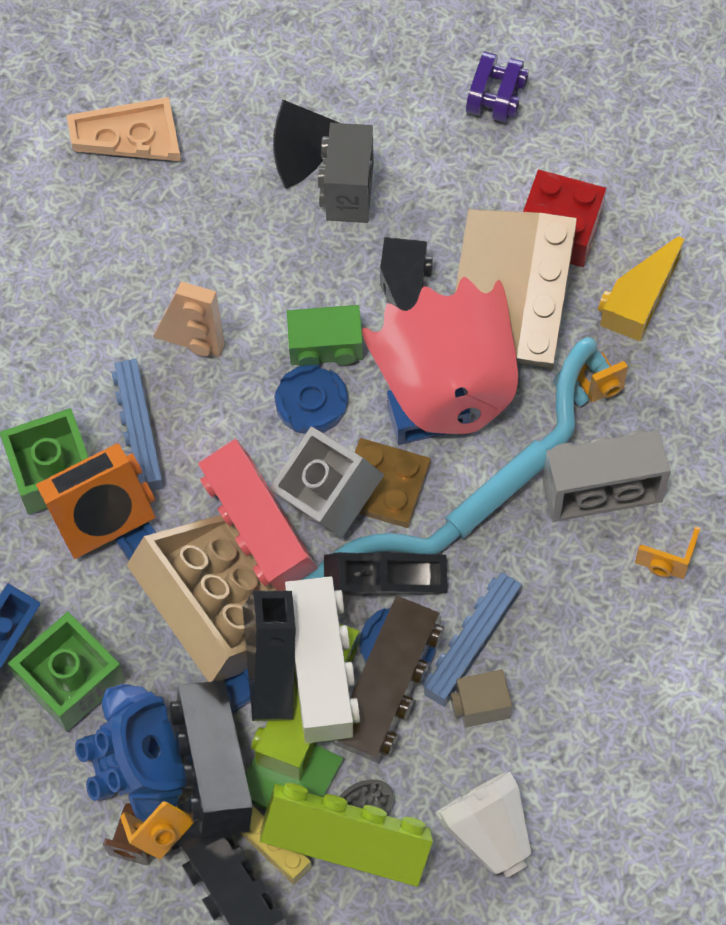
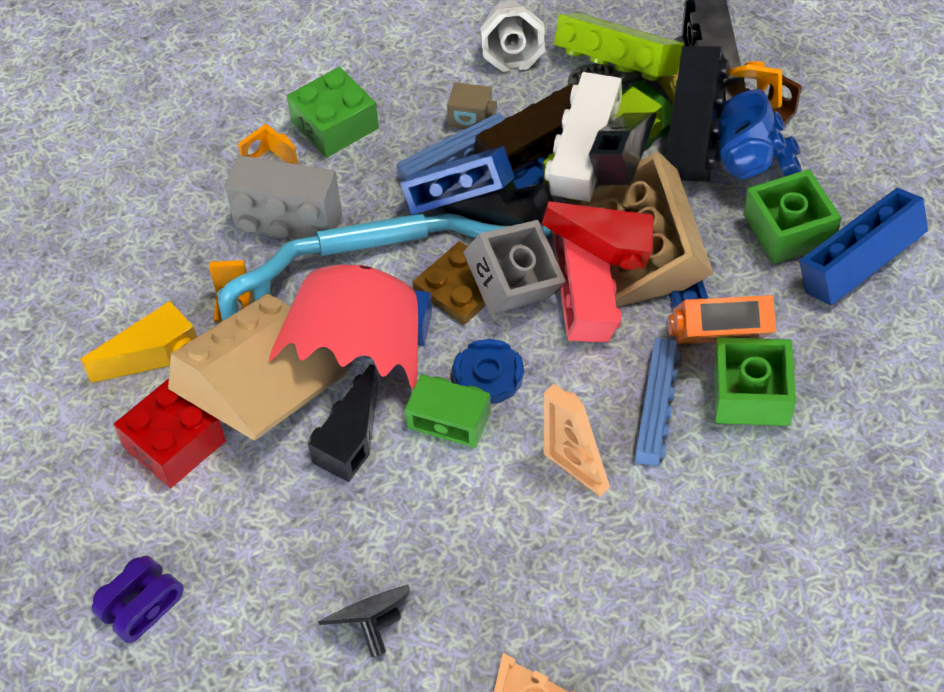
camera: 155 degrees left, 10 degrees down
dark grey brick [318,123,374,223] -> none
none -> bright green brick [286,66,379,158]
none -> blue brick [400,146,515,215]
none -> red slope [542,201,653,270]

